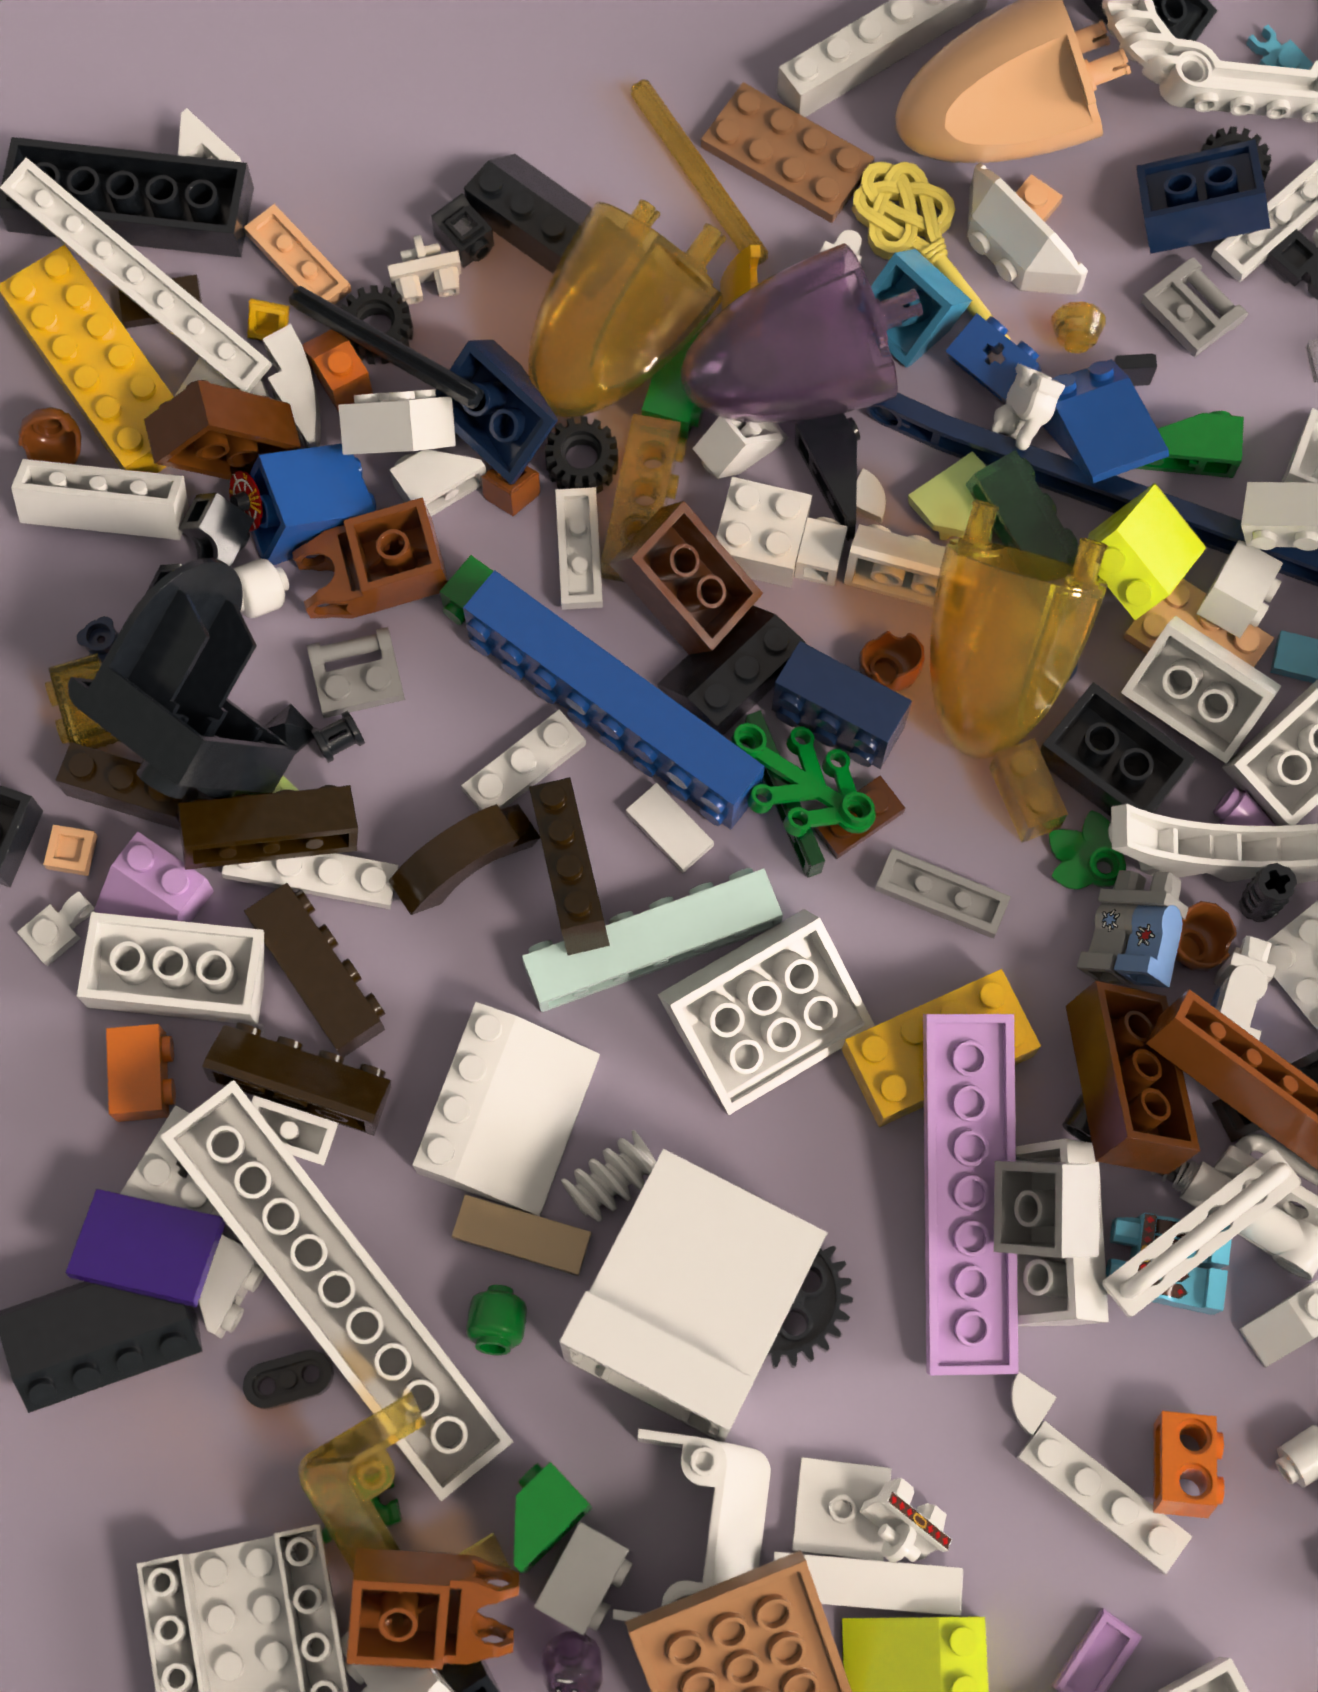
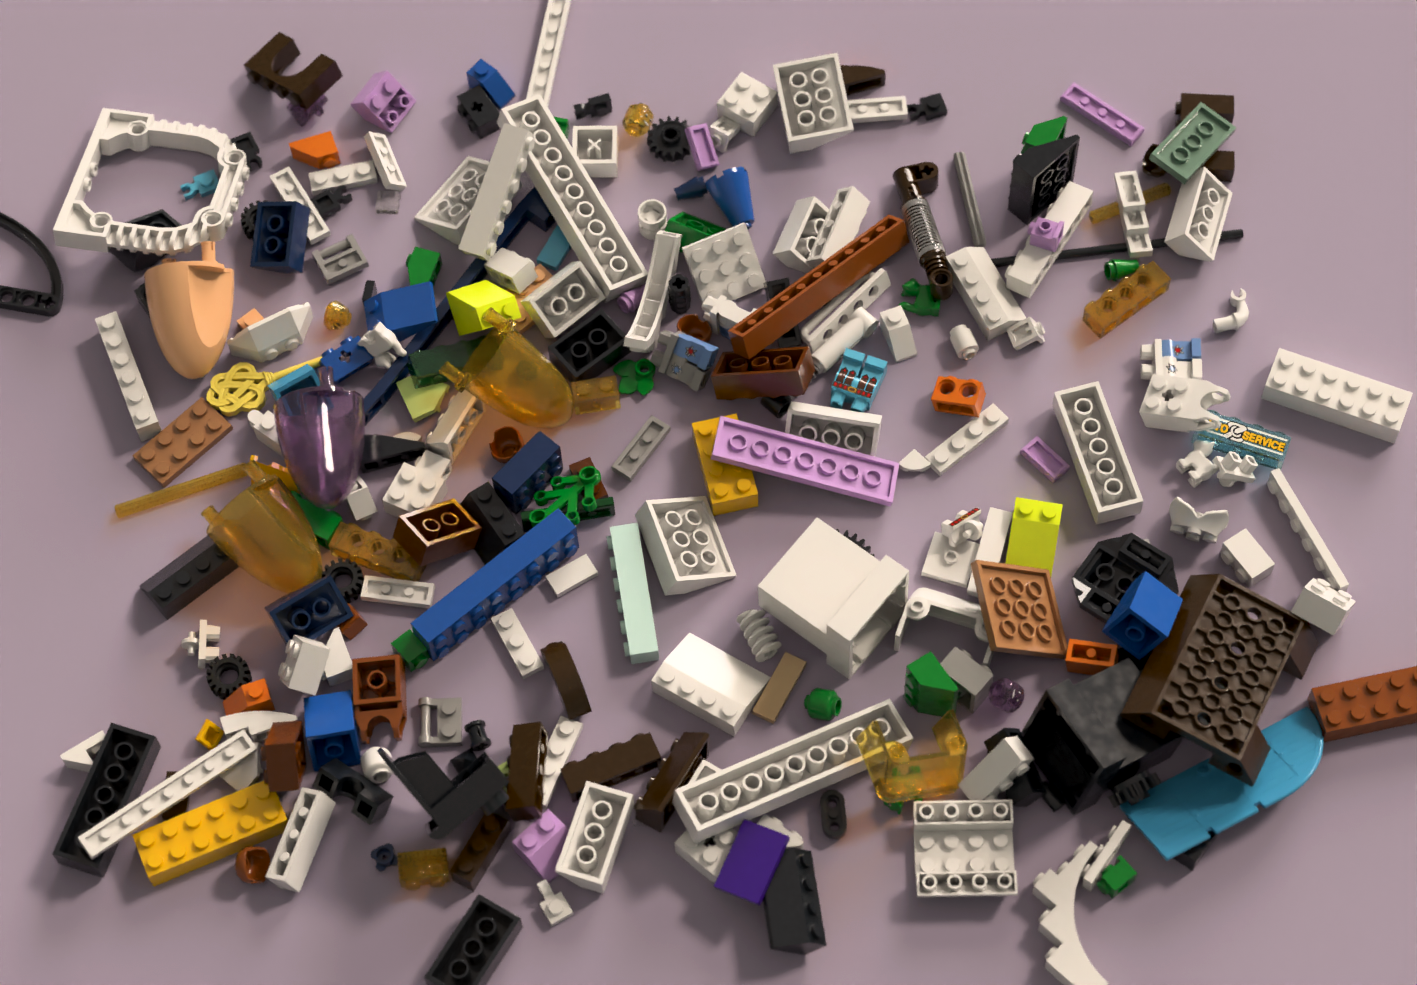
camera: 75 degrees left, 10 degrees down
light nougat plate [43,824,98,876] -> none
orange brick [106,1024,176,1122] -> none
piece [229,470,263,532] -> none
light nougat plate [244,204,352,305] -> none
black axle [289,286,484,409] -> none
dark orange brick [346,1548,519,1669] -> none
black window [431,193,494,268] -> none
dark brown brick [529,777,610,955] -> none
light grey brick [994,1161,1100,1258] -> none
white piece [1102,1149,1301,1317] -> none

